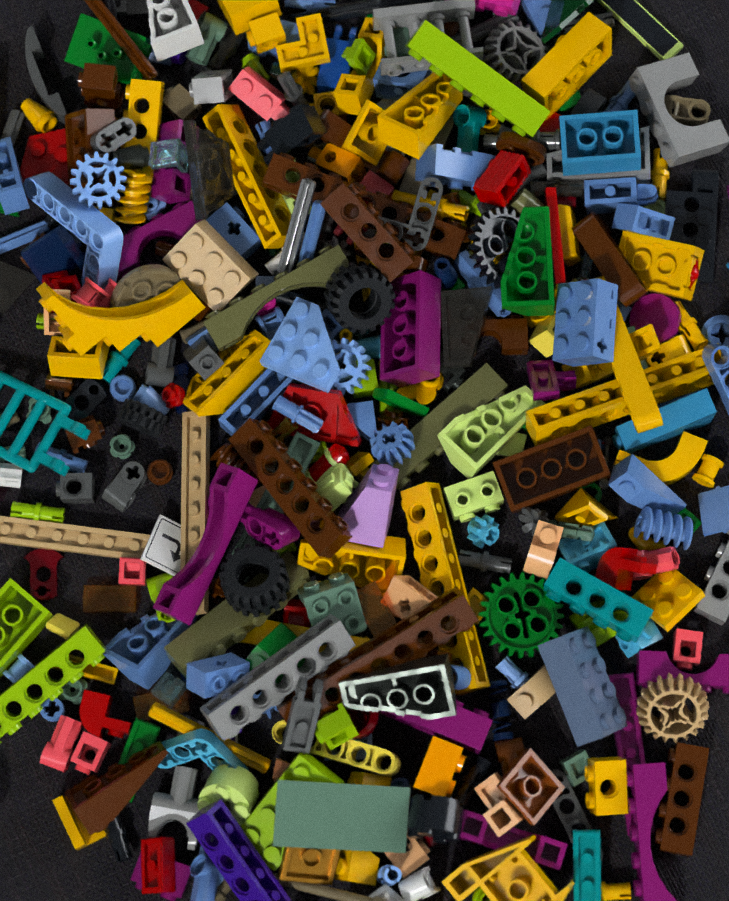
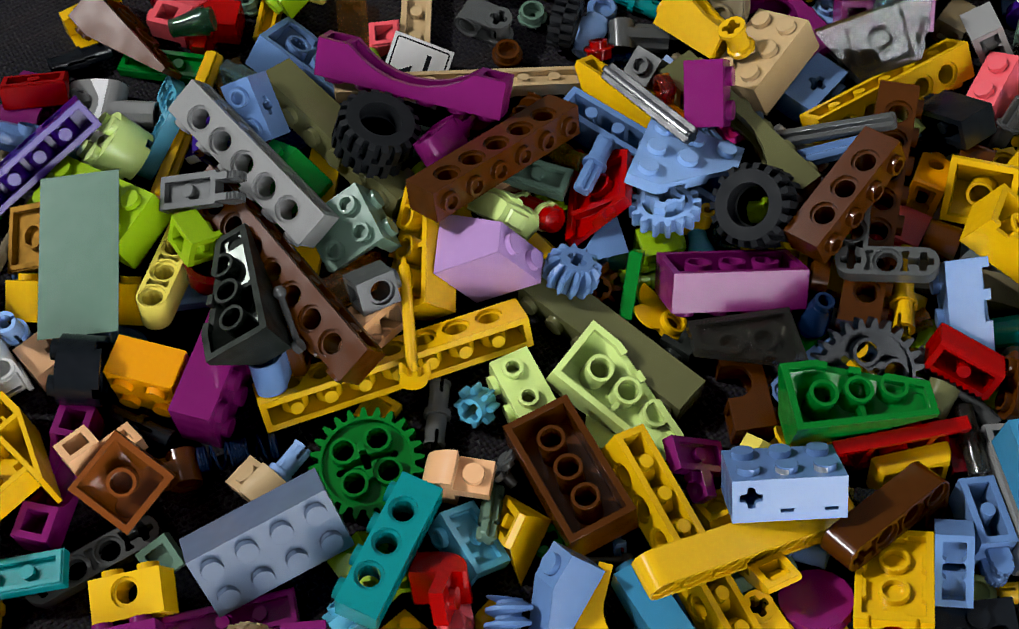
camera: 80 degrees right, 15 degrees down
none -> clear green cone [168,5,218,38]
none -> dark grey hinge [273,285,307,354]
none -> dark grey brick [342,260,402,316]
none -> yellow piece [398,256,431,390]
none -> axle [601,63,698,144]
none -> clear red tile [653,72,677,105]
none -> magenta brick [683,59,736,128]
none -> yellow bush [717,16,756,60]

